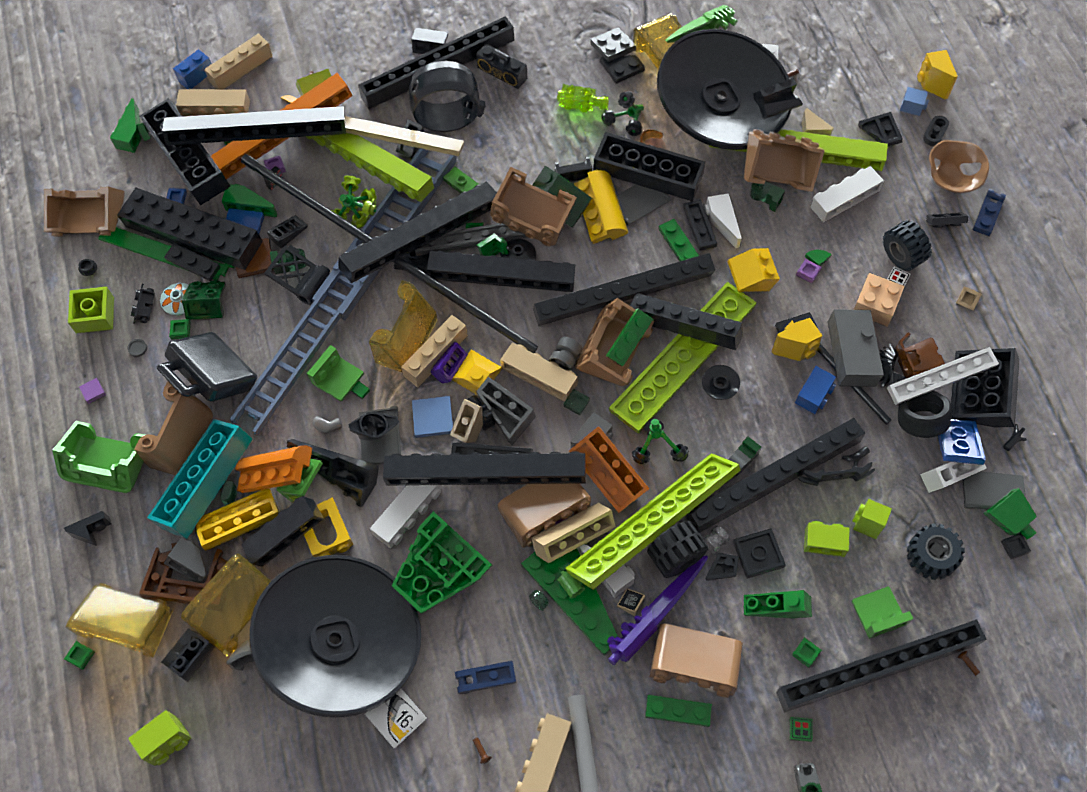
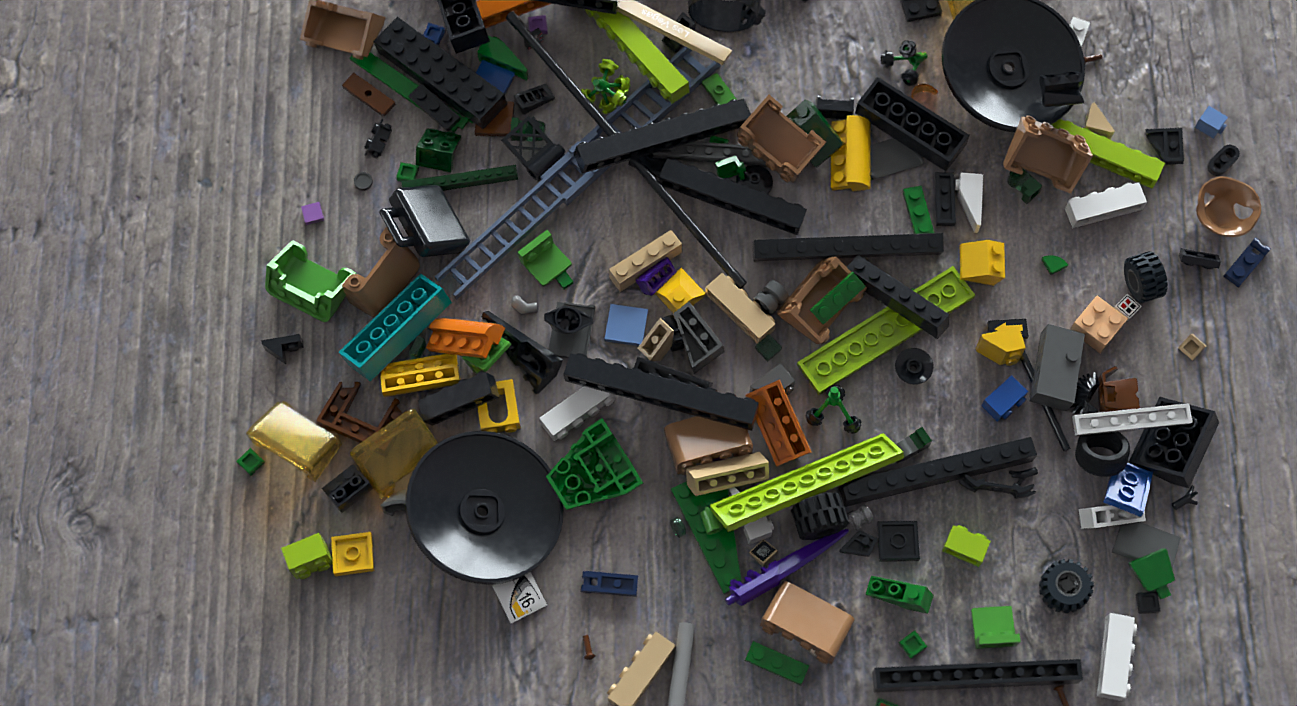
camera: 15 degrees right, 5 degrees up
lime brick [68,287,114,333] -> none
black plate [78,259,97,276] -> none
light aqua dish [160,283,188,315] -> none
dark grey slope [164,537,206,583] -> none
clear yellow windscreen [369,280,437,373] -> none
clear neon green brick [557,84,609,113] -> none
medium lavender tile [796,259,821,283] -> none
lime brick [852,499,892,539] -> none
yellow slope [917,50,958,99] -> none
none -> yellow plate [331,532,374,576]
none -> reddish brown tile [342,72,396,117]
none -> dark green piece [401,165,518,191]
none -> white brick [1097,613,1137,701]

